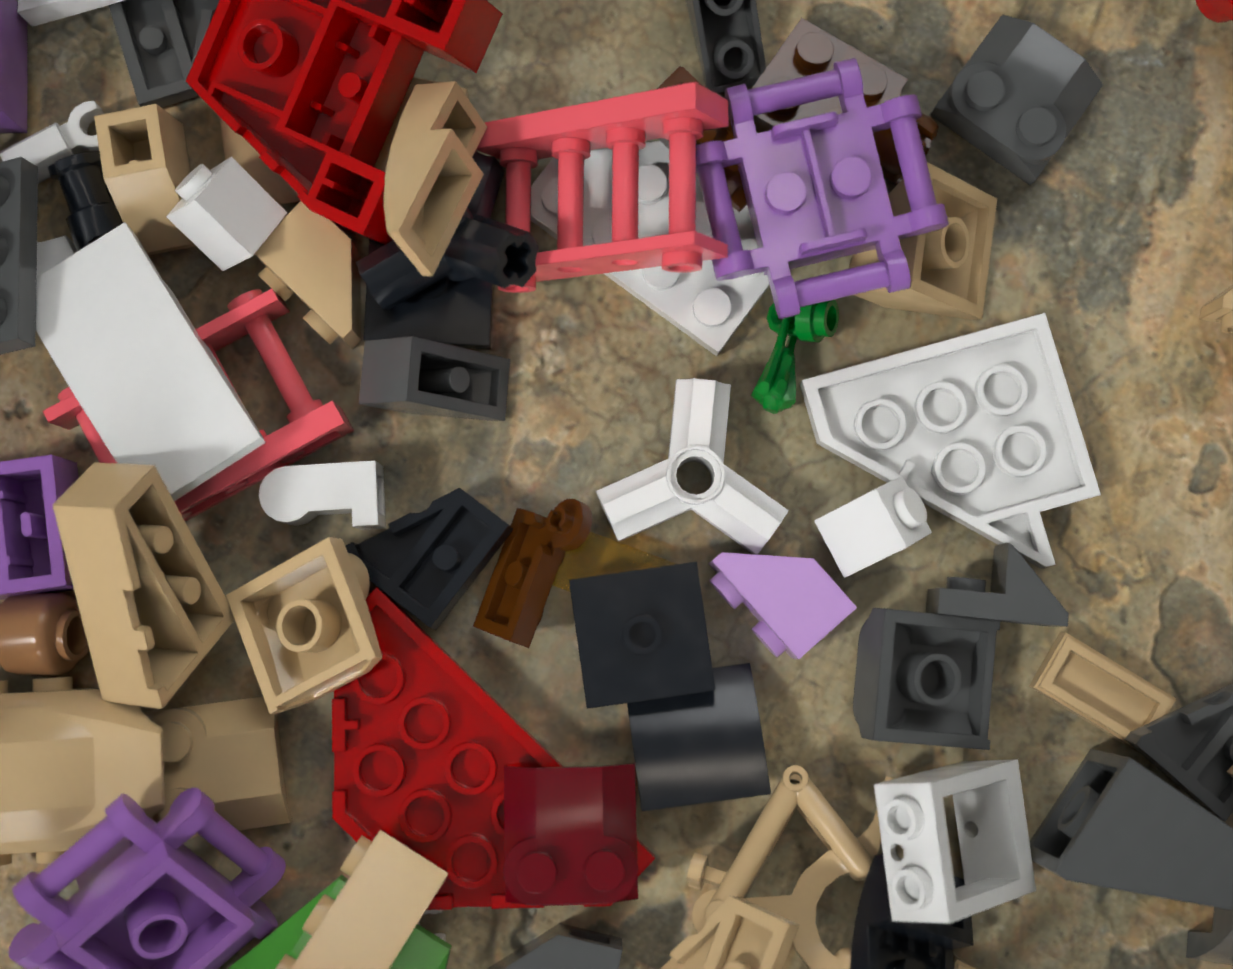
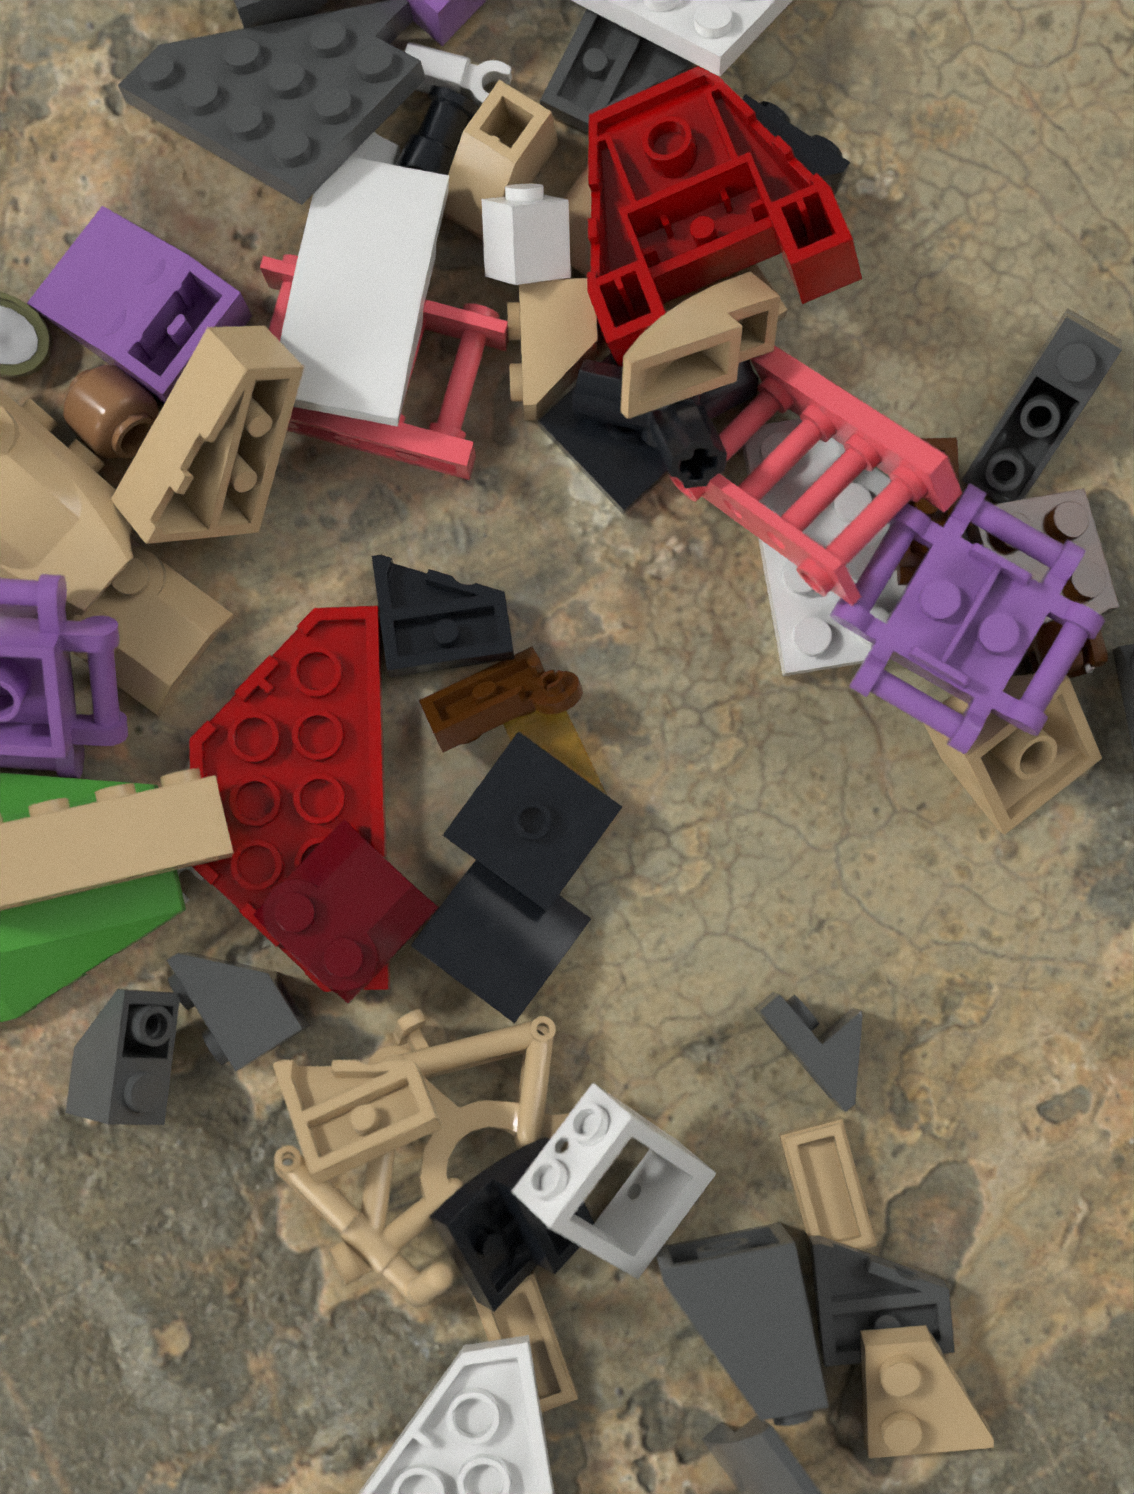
camera: 45 degrees right, 0 degrees up
tan slope [226,537,382,714] -> none
white leg [258,460,386,530] -> none
dark grey slope [359,336,511,421] -> none
white piece [596,378,789,555] -> none
lavender slope [708,552,857,659] -> none
green piece [751,299,839,414] -> none
white wing [800,313,1101,568] -> none
white brick [814,476,932,578] -> none
dark grey slope [853,608,1000,750] -> none

